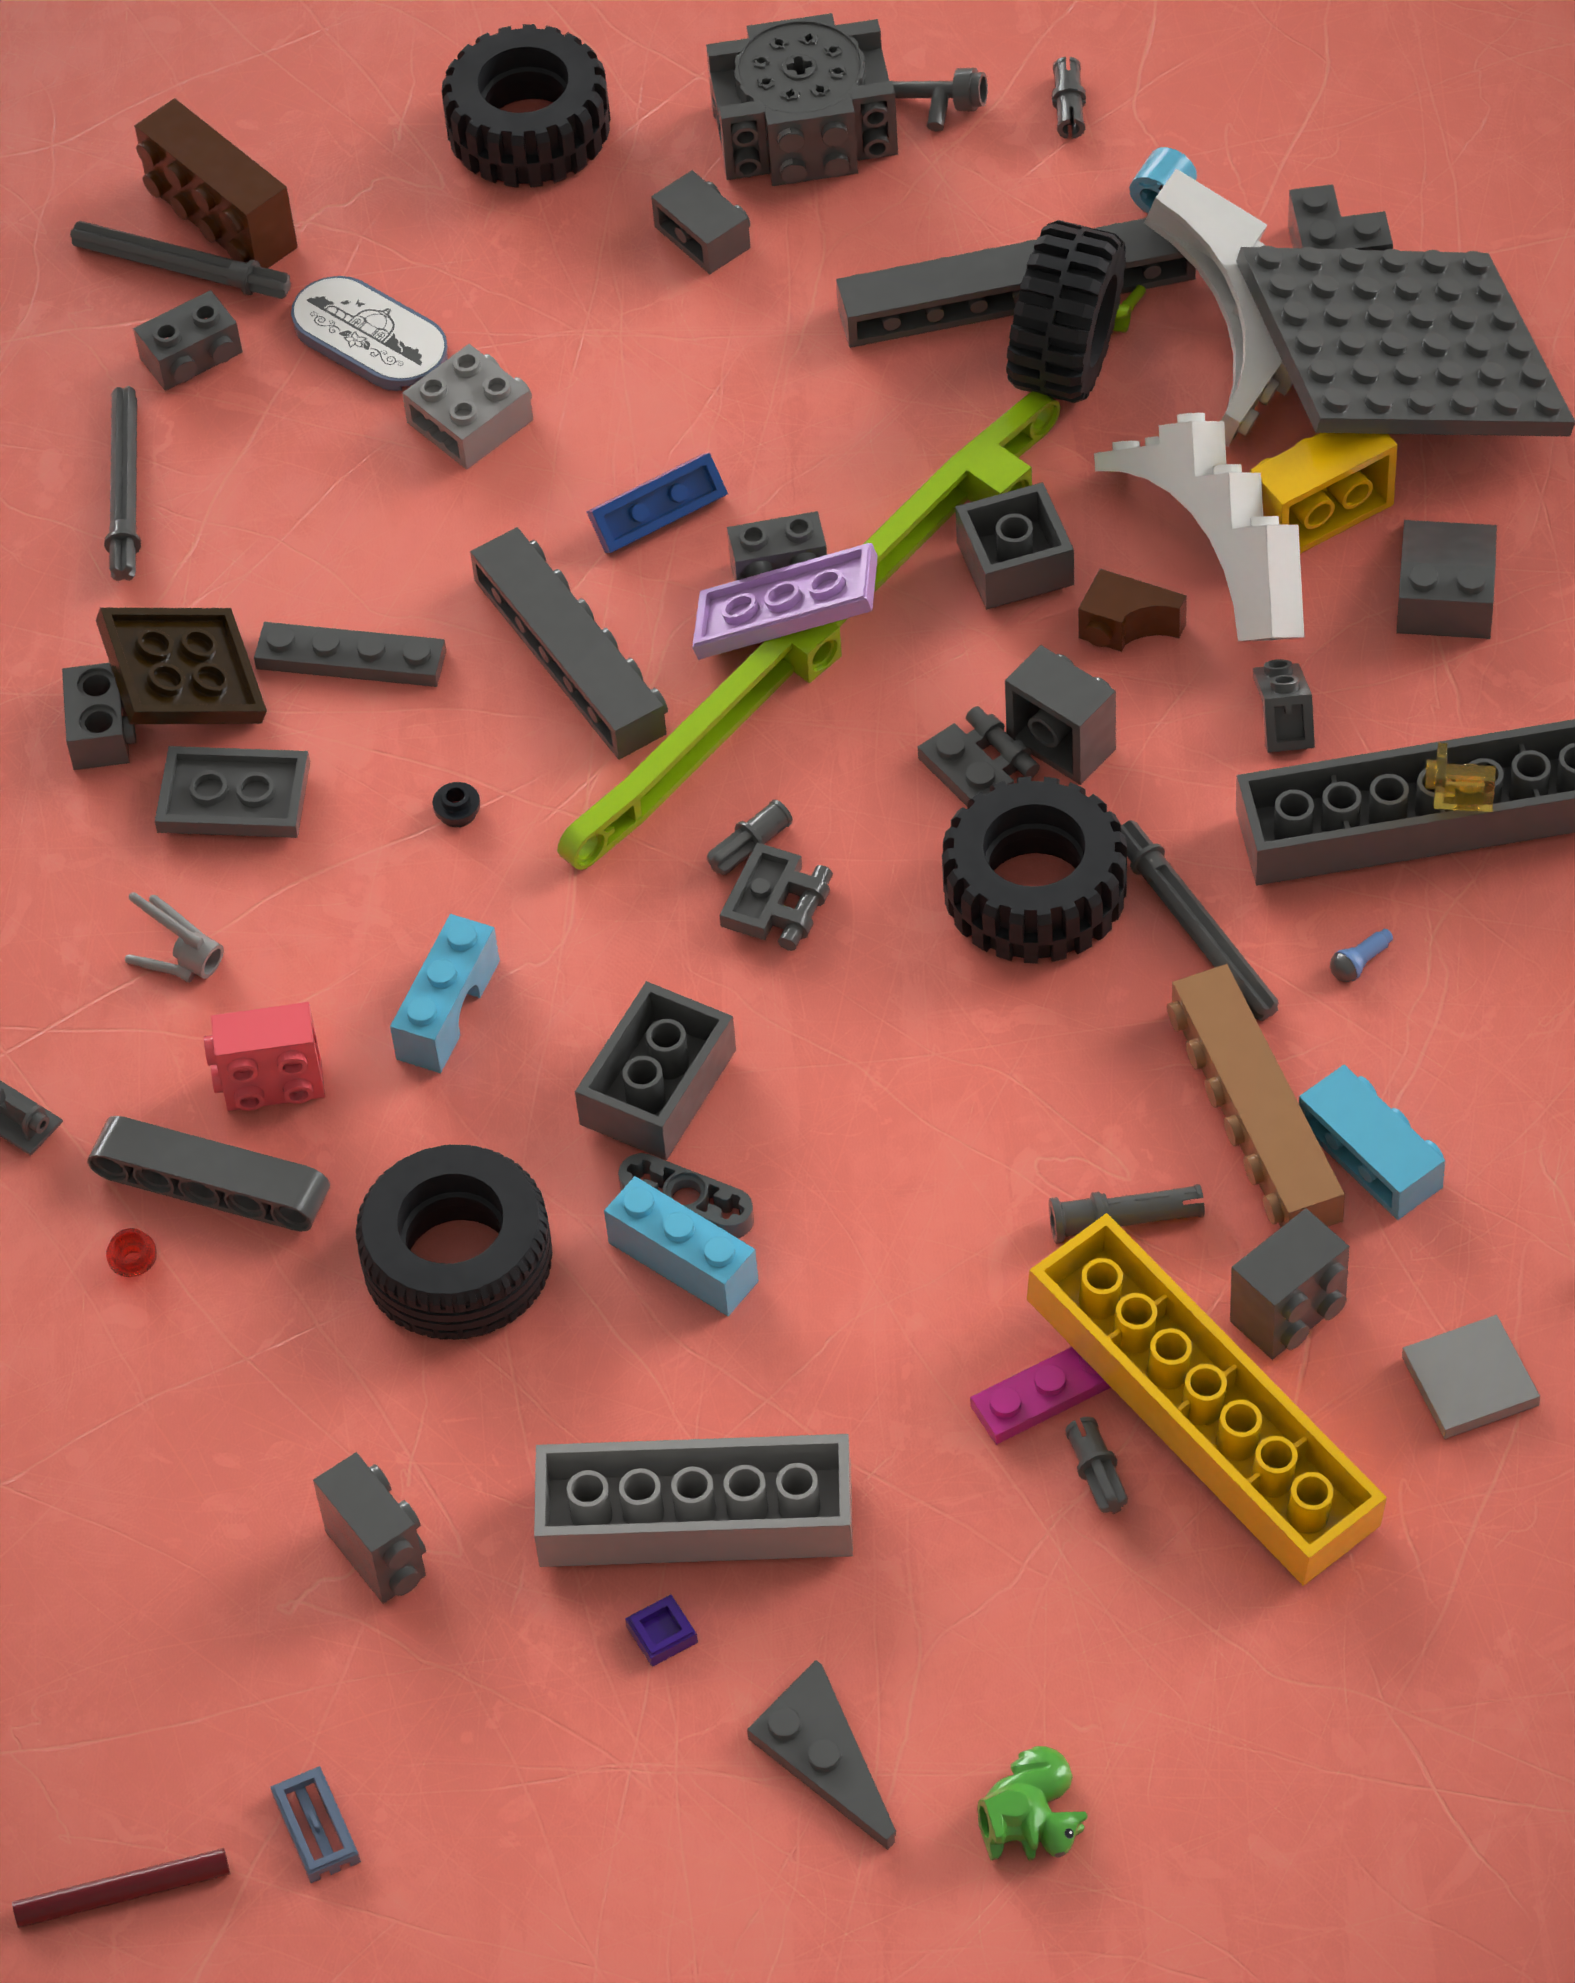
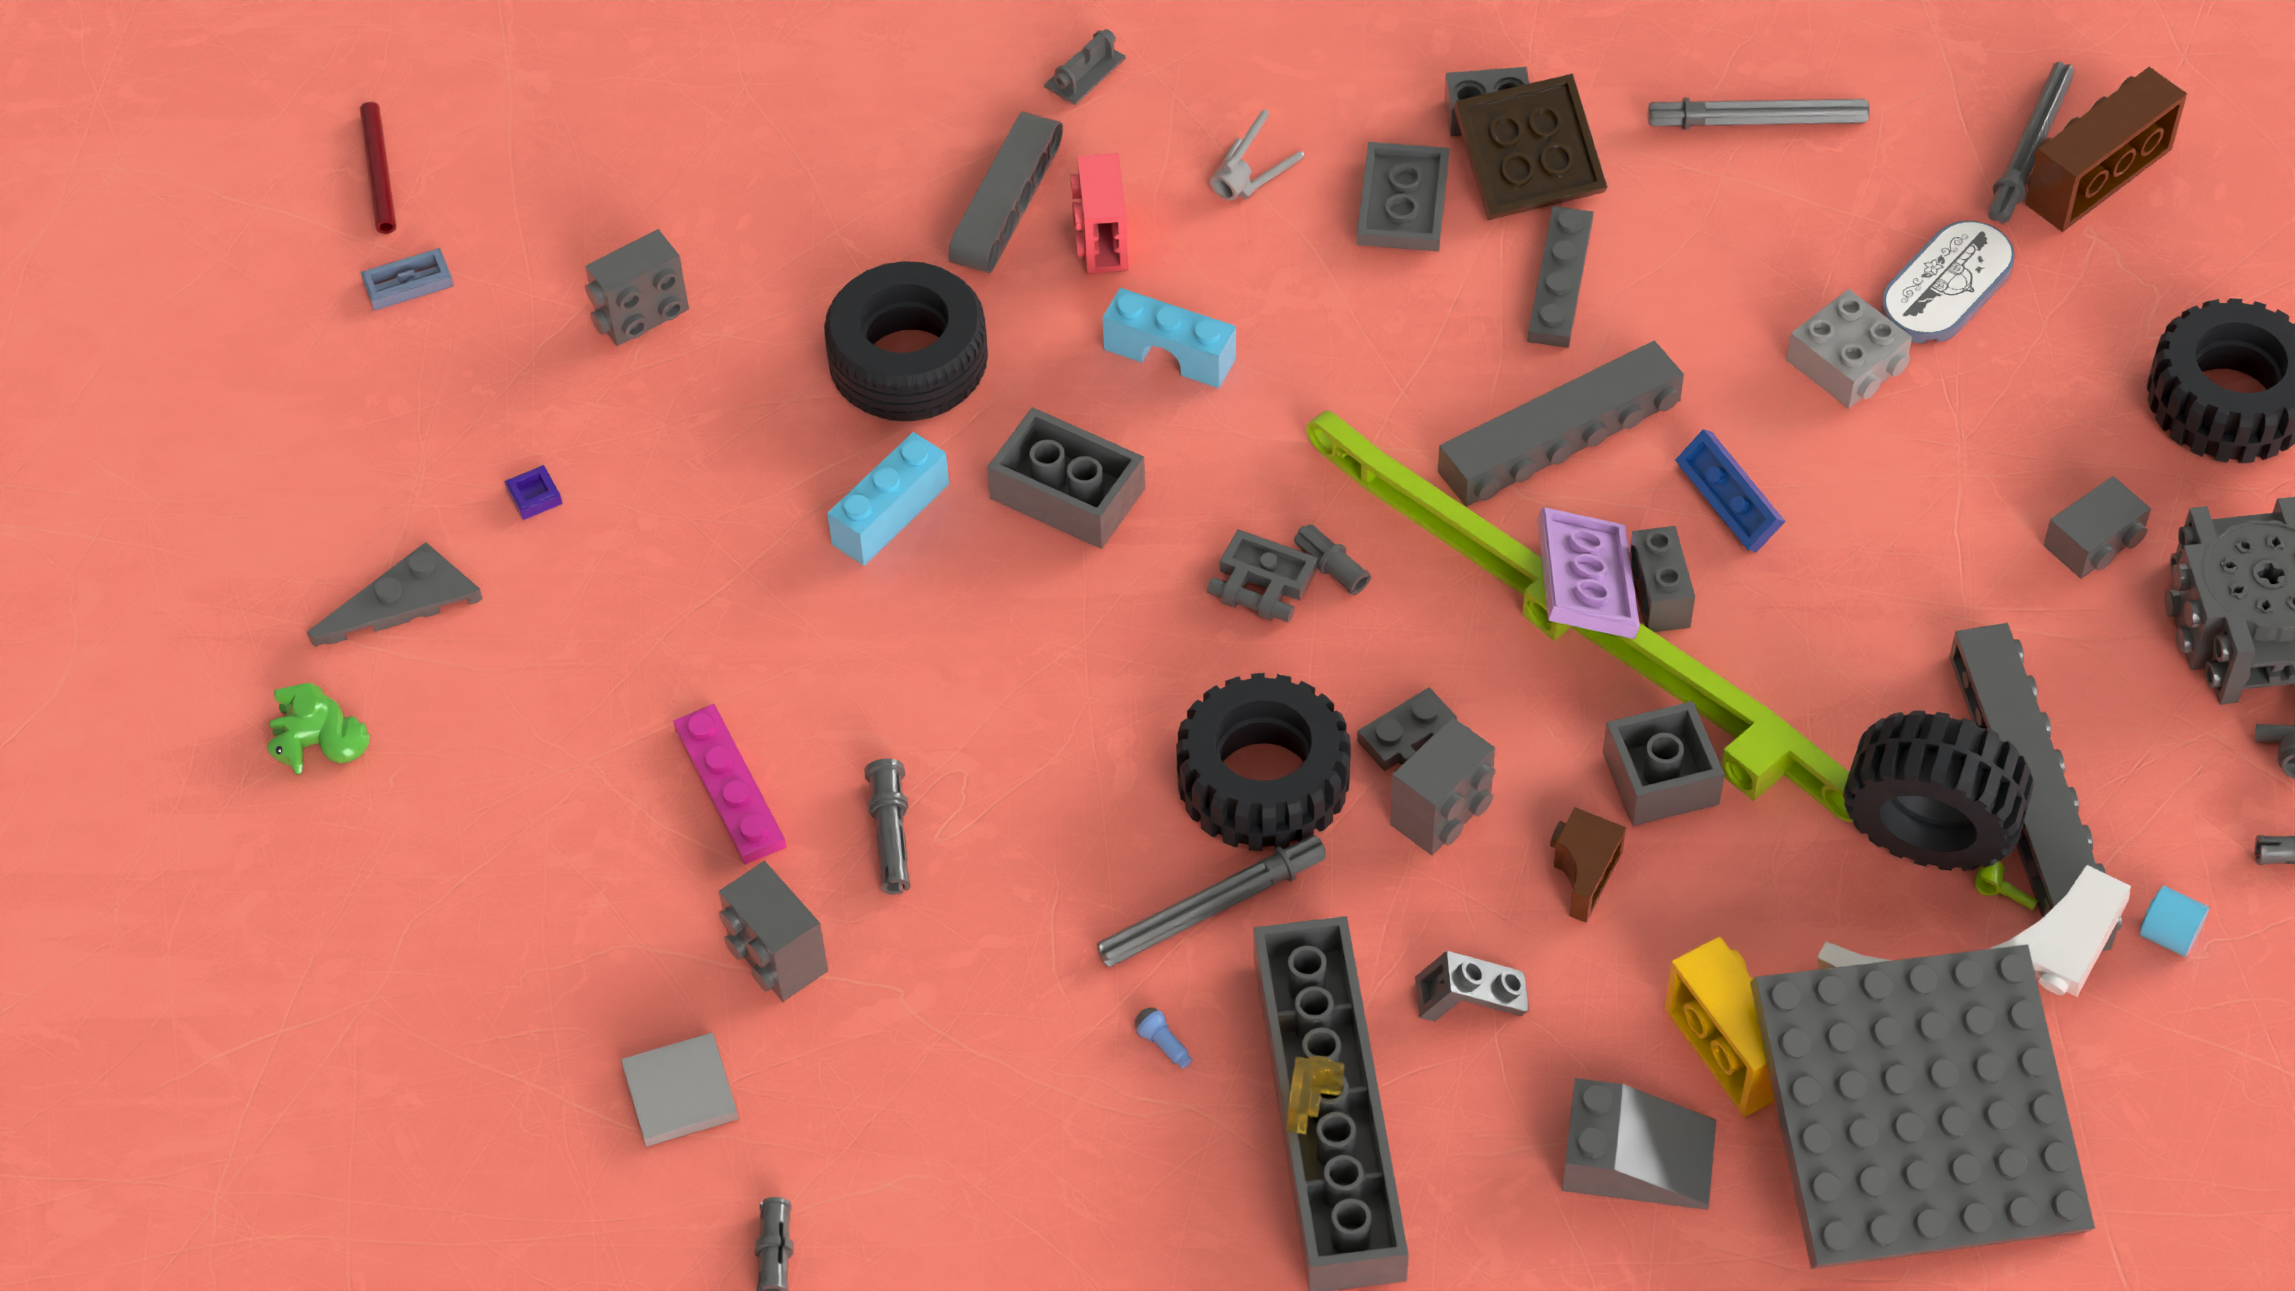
camera: 90 degrees right, 0 degrees up
clear red plate [106,1228,157,1277] -> none
dark grey brick [133,290,243,391] -> none
black plate [433,782,480,827] -> none
light grey brick [534,1434,853,1567] -> none
dark grey beam [618,1153,754,1238] -> none
yellow brick [1027,1213,1387,1586] -> none
dark grey axle [1065,1417,1128,1514] -> none
white arch [1094,413,1305,641] -> none
medium nougat brick [1167,964,1345,1227] -> none
dark grey brick [1288,184,1393,250] -> none
medium azure brick [1299,1064,1445,1220] -> none

